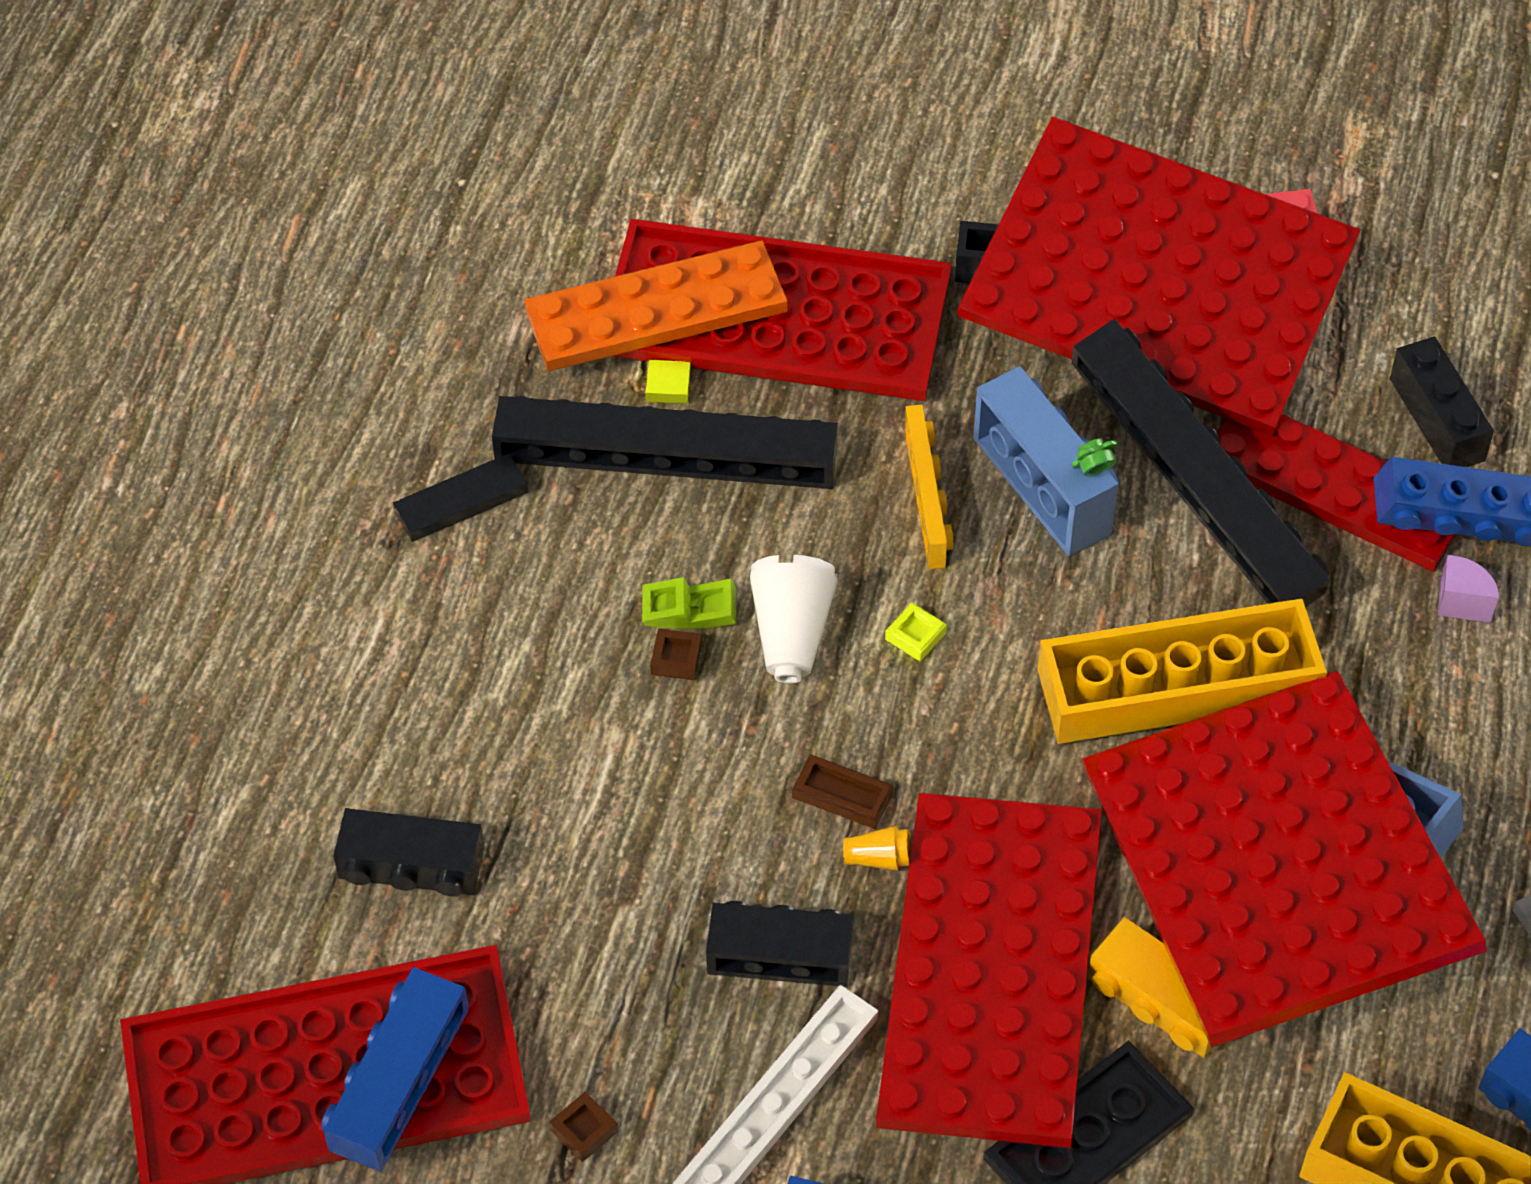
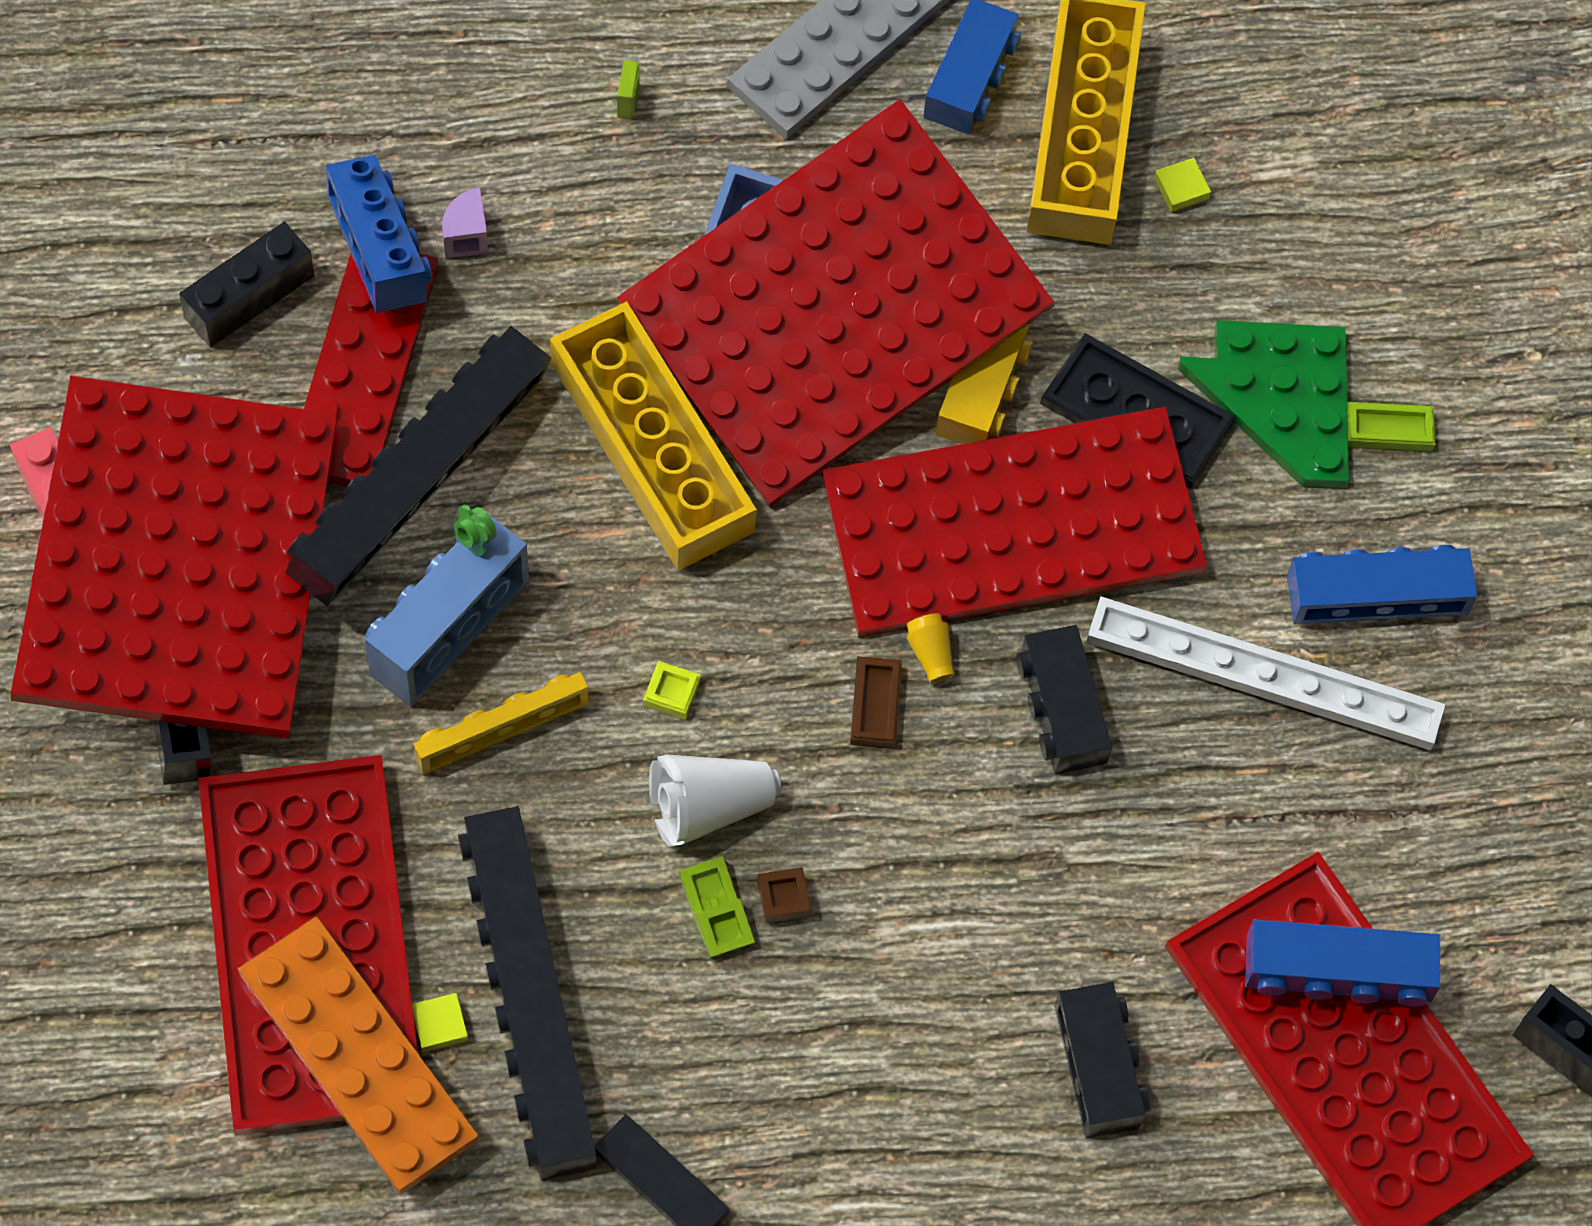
camera: 115 degrees left, 10 degrees up
reddish brown plate [549,1091,619,1162] -> none

